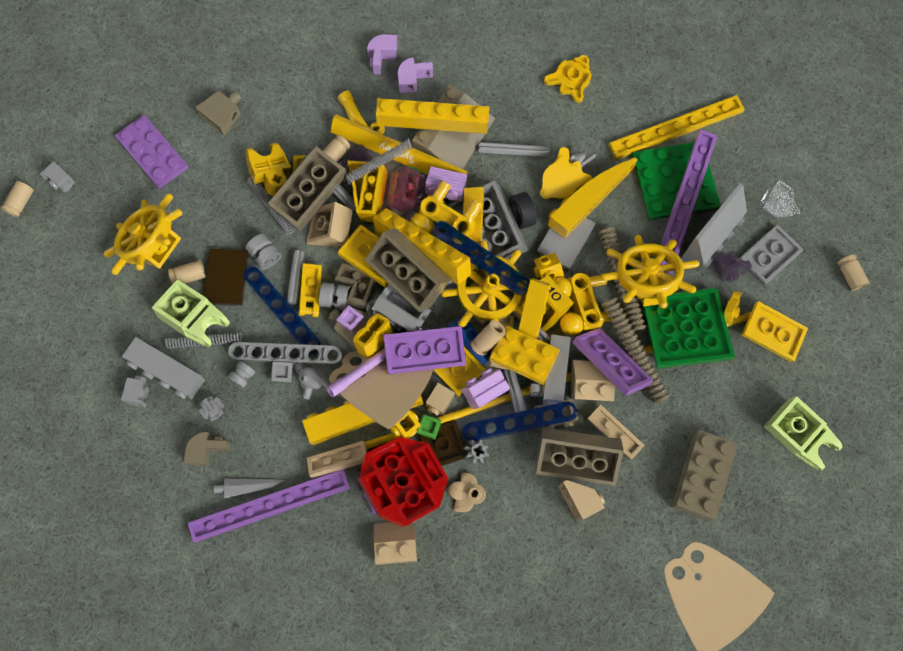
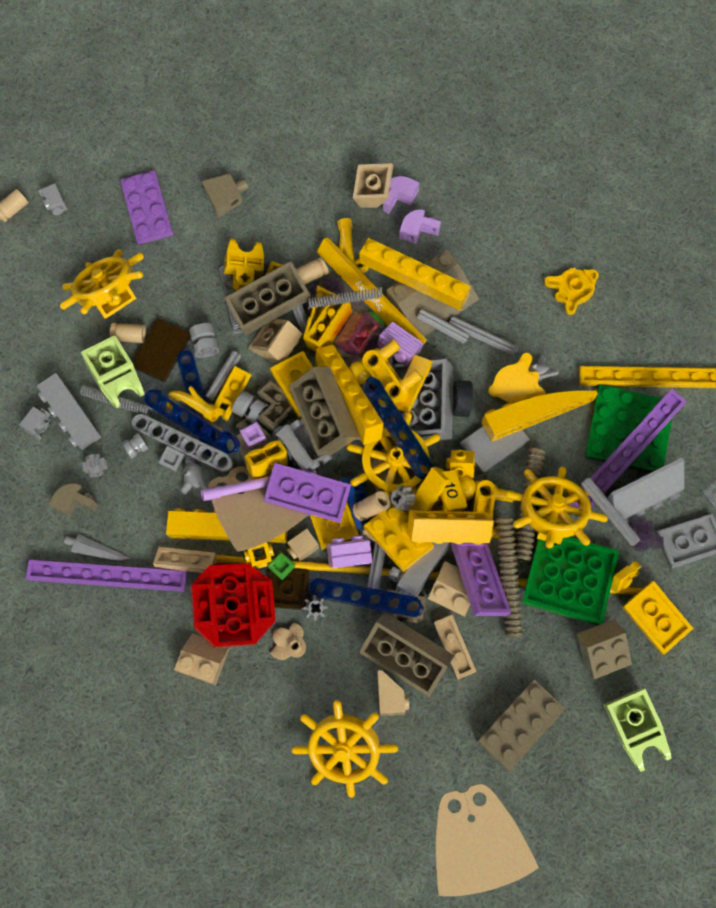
camera: 30 degrees right, 0 degrees up
none -> clear blue beam [144,389,241,454]
none -> yellow plant [165,386,221,422]
none -> yellow piece [291,700,398,798]
none -> tan slope [353,163,393,208]
none -> light grey gear [391,486,416,510]
none -> yellow brick [407,510,493,545]
none -> light grey axle [417,309,469,343]
none -> dark tan brick [577,619,632,679]
none -> light grey axle [581,478,640,546]

